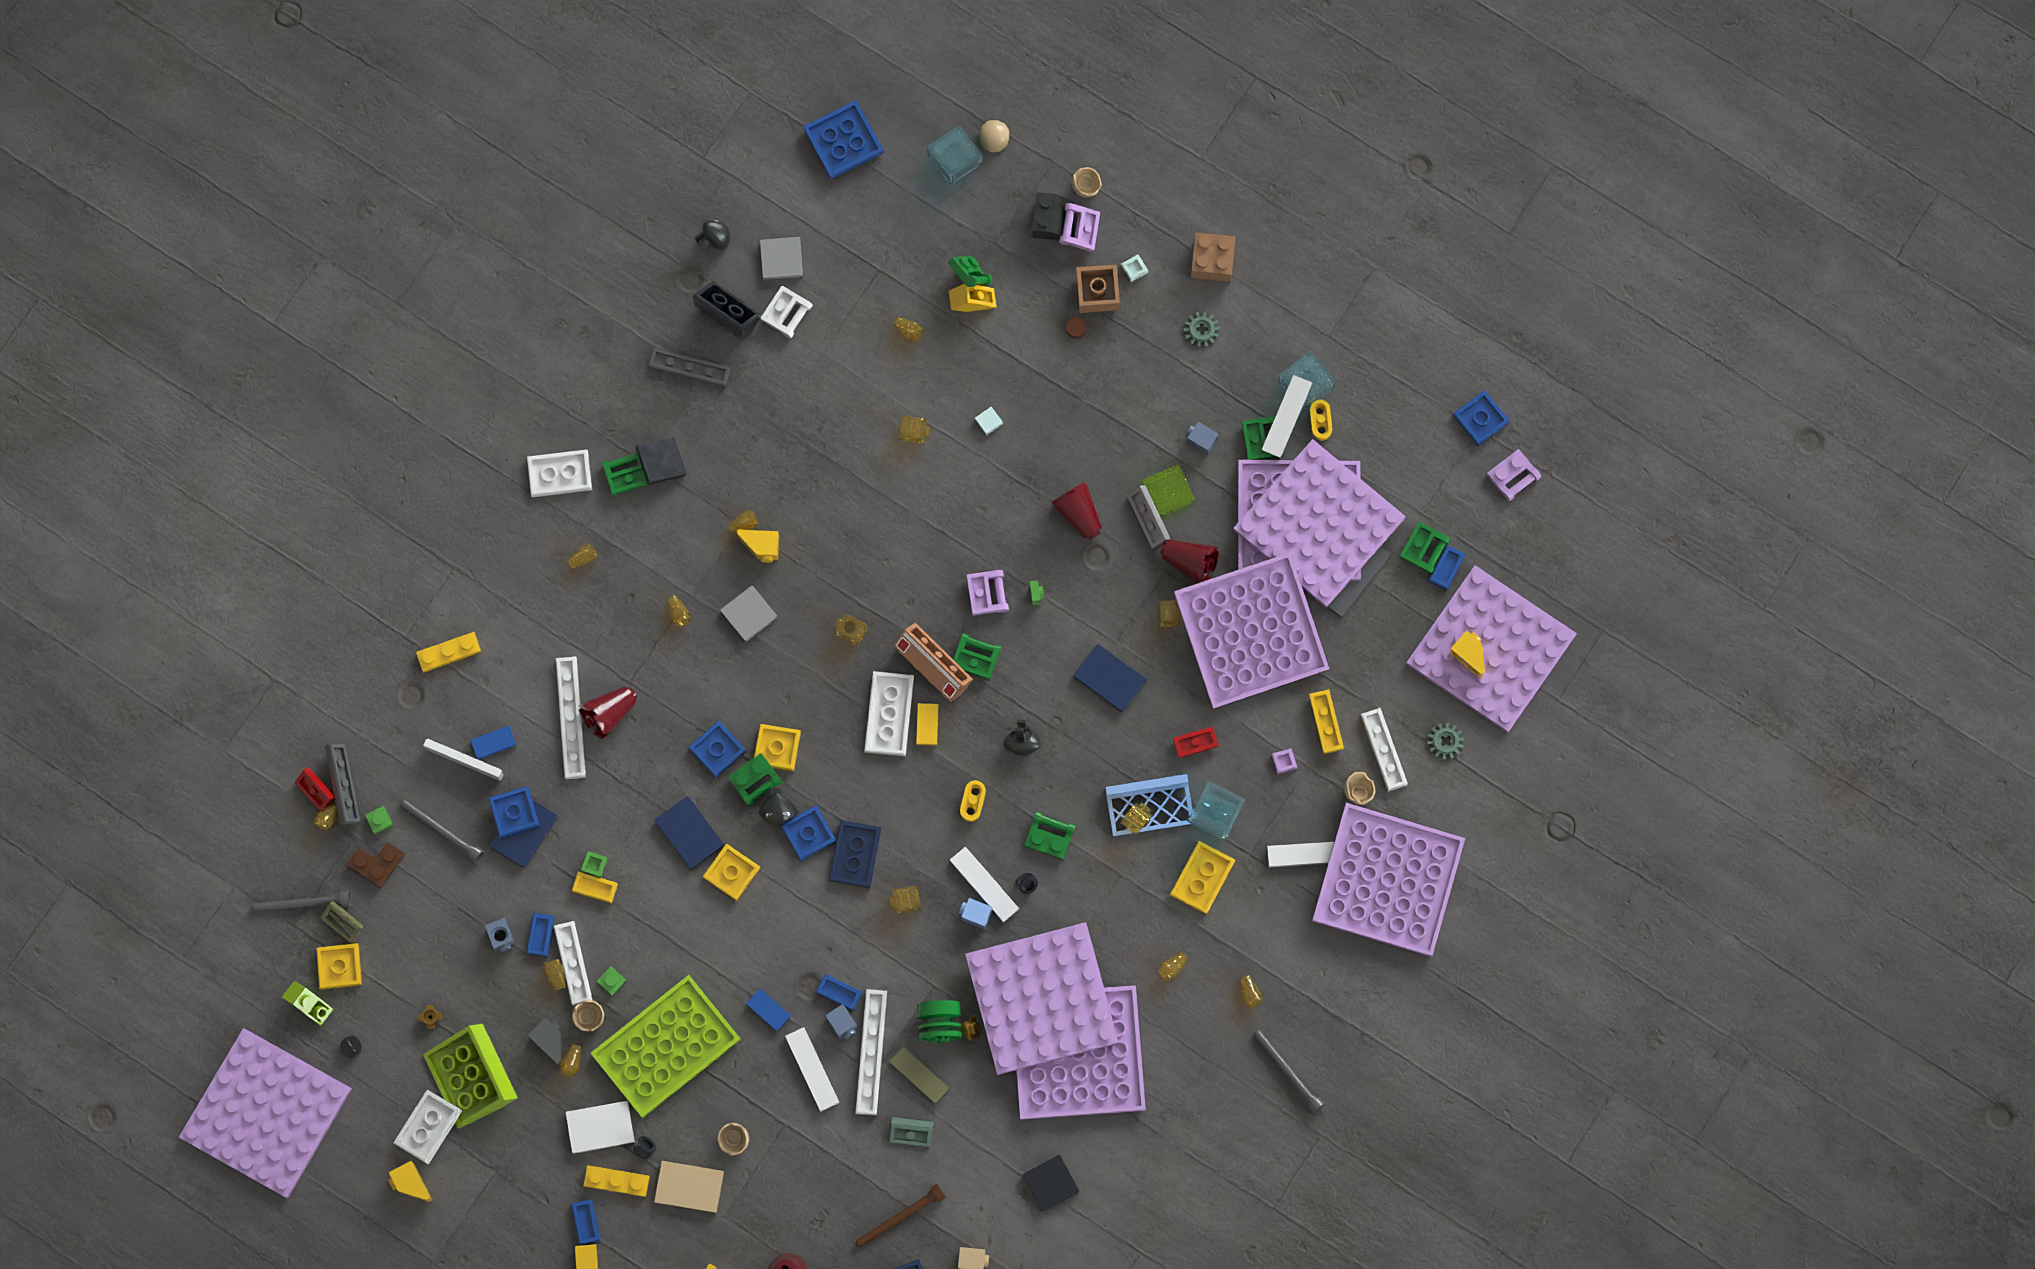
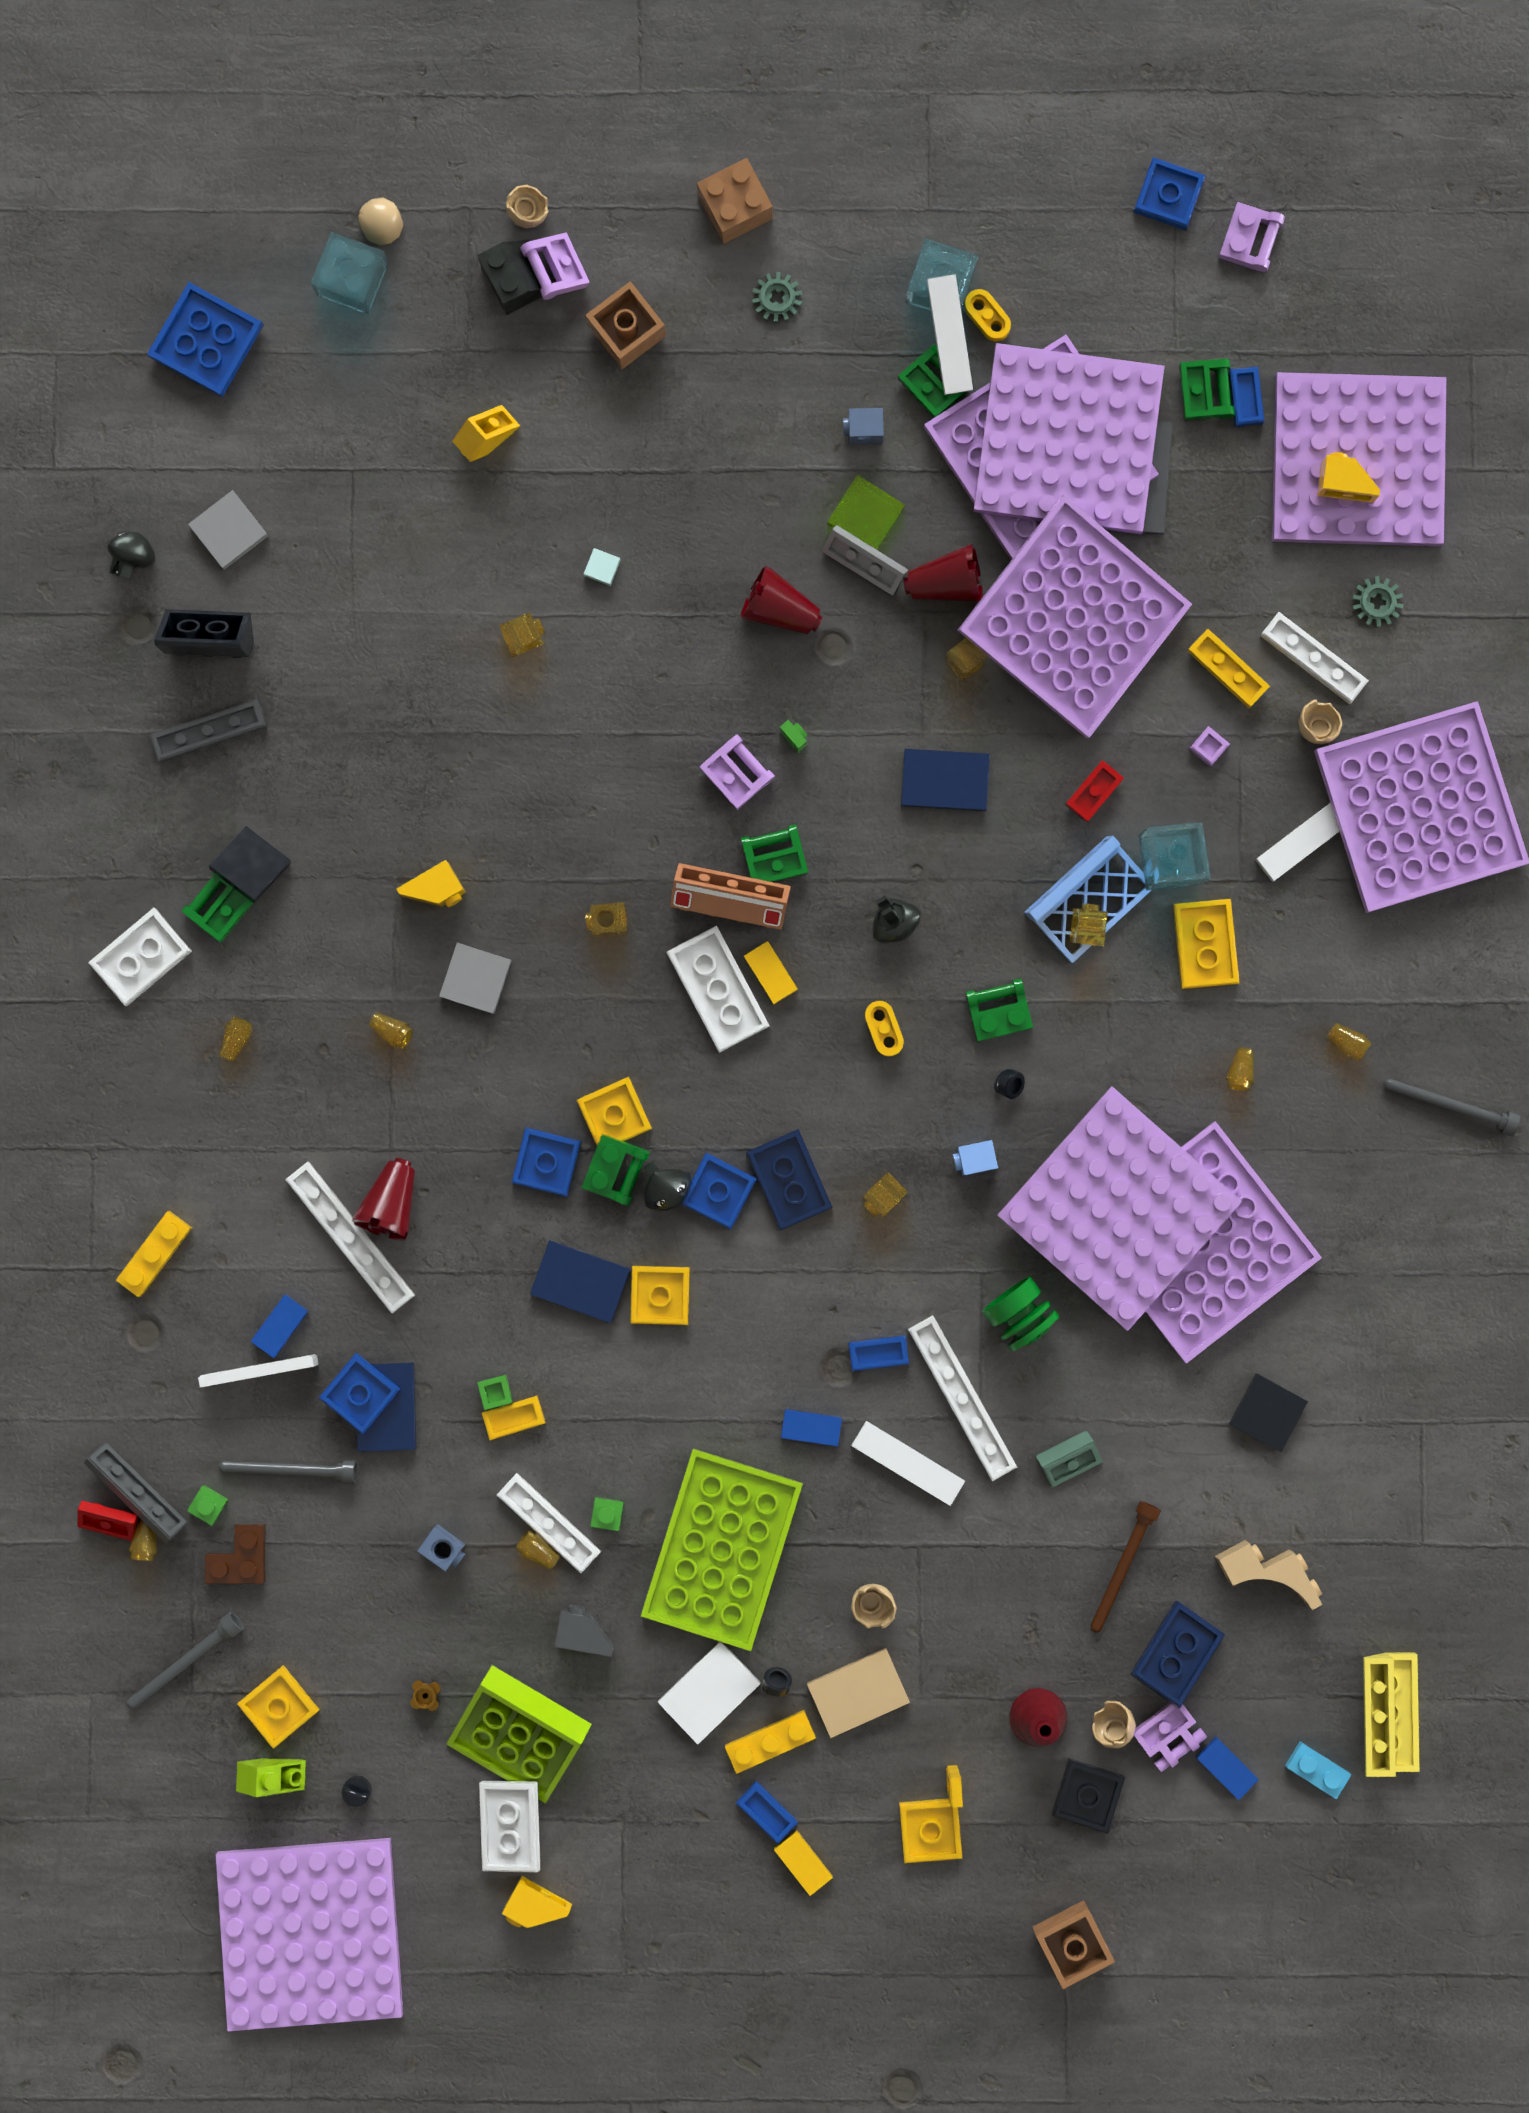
camera: 30 degrees left, 10 degrees up
olive tile [320,901,364,944] -> none
blue tile [526,913,555,958] -> none
clear yellow cone [559,1044,582,1077] -> none
tan hair [572,1000,604,1032] -> none
clear yellow cone [727,509,759,534] -> none
white plate [760,286,813,339] -> none
sand blue brick [825,1004,857,1039] -> none
olive tile [889,1046,950,1105] -> none
clear yellow cone [893,316,924,342] -> none
green plate [947,256,992,287] -> none
white tile [950,847,1019,923] -> none
pearl gold plate [961,1017,979,1041] -> none
copper tile [1066,317,1086,338] -> none
light aqua tile [1121,254,1148,282] -> none

